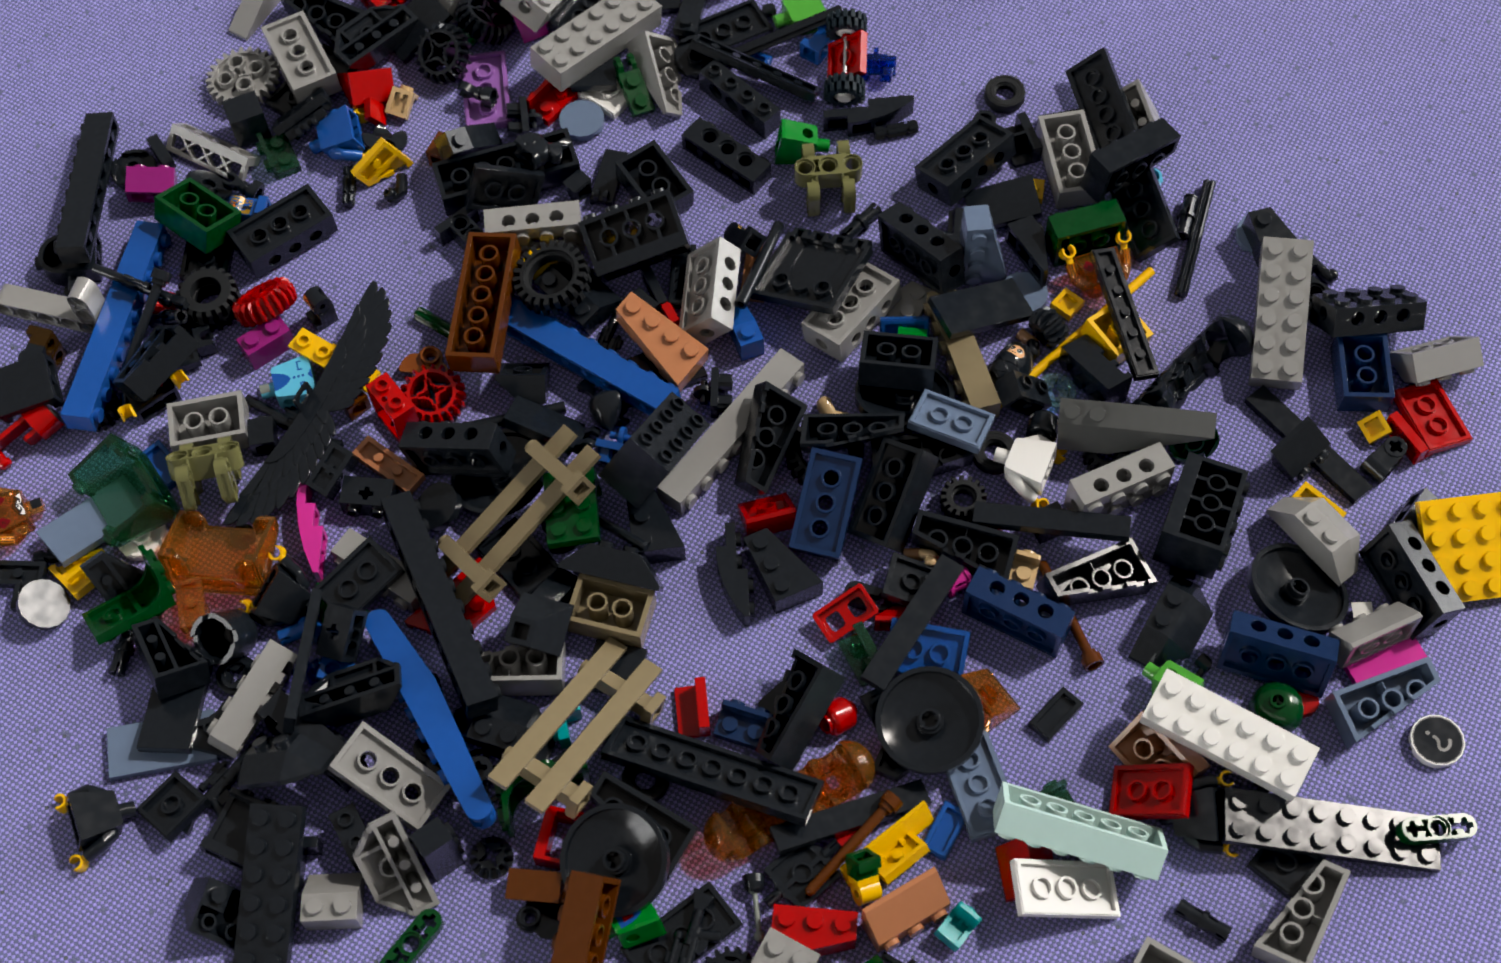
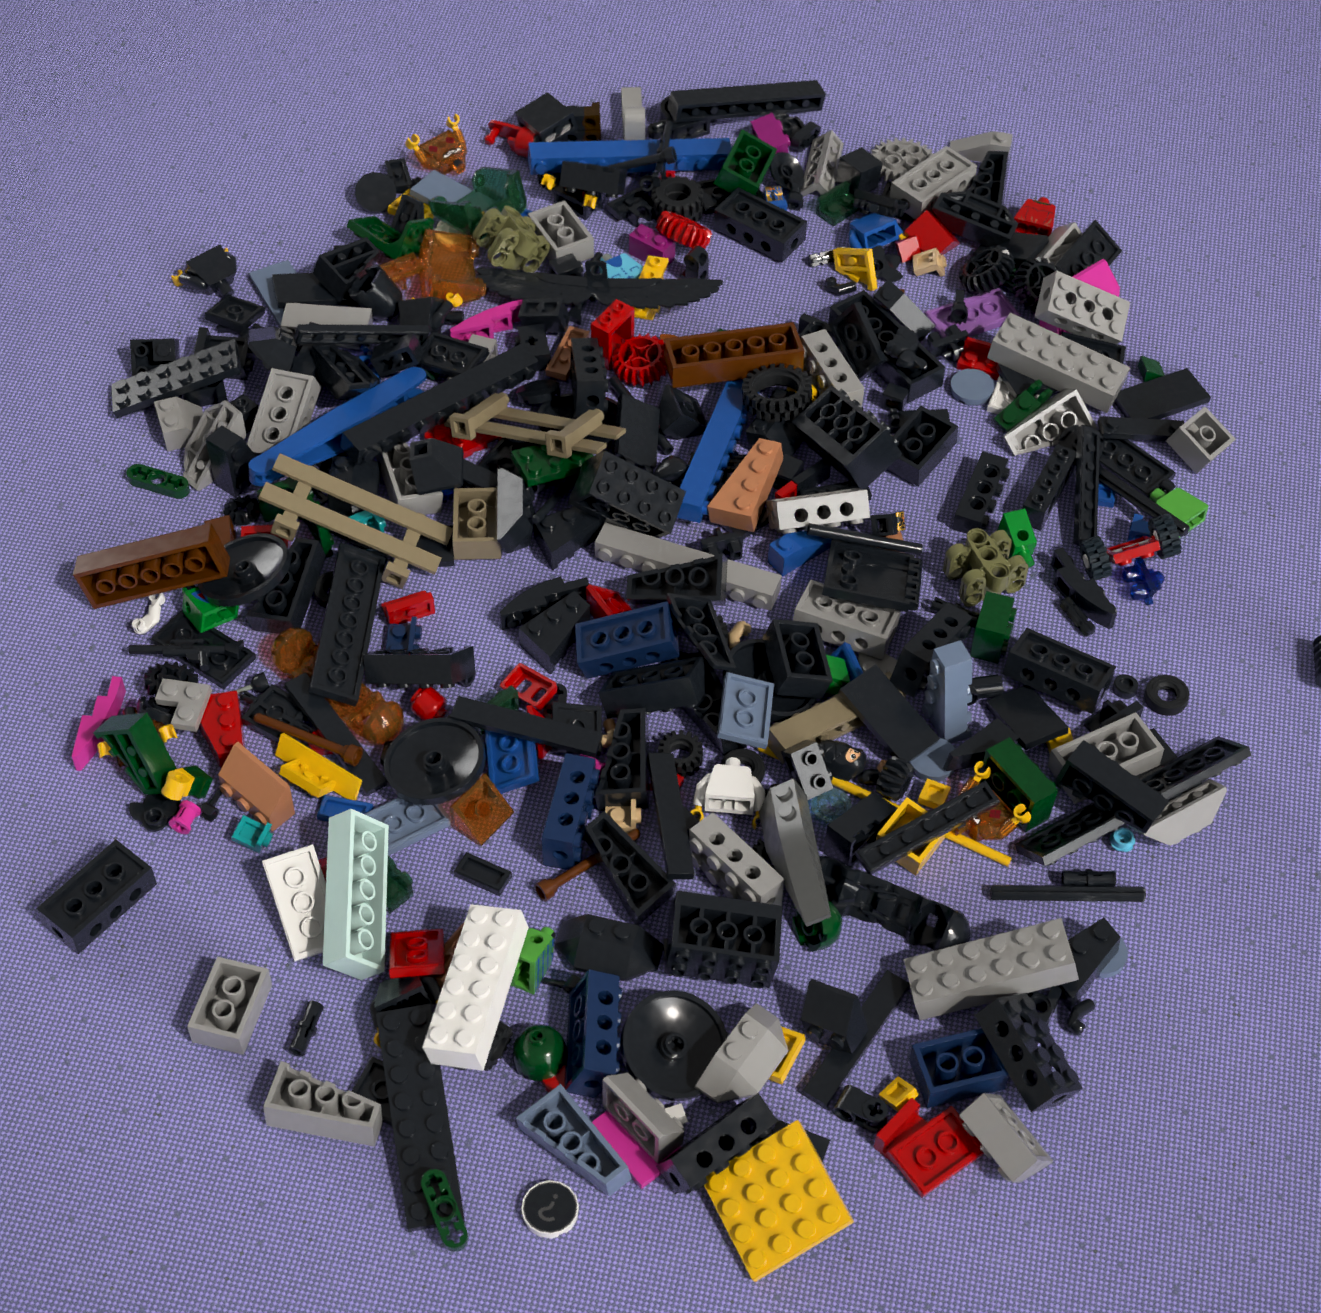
camera: 70 degrees right, 10 degrees down
leg [845,848,882,906] -> none
none -> dark green brick [970,591,1017,664]

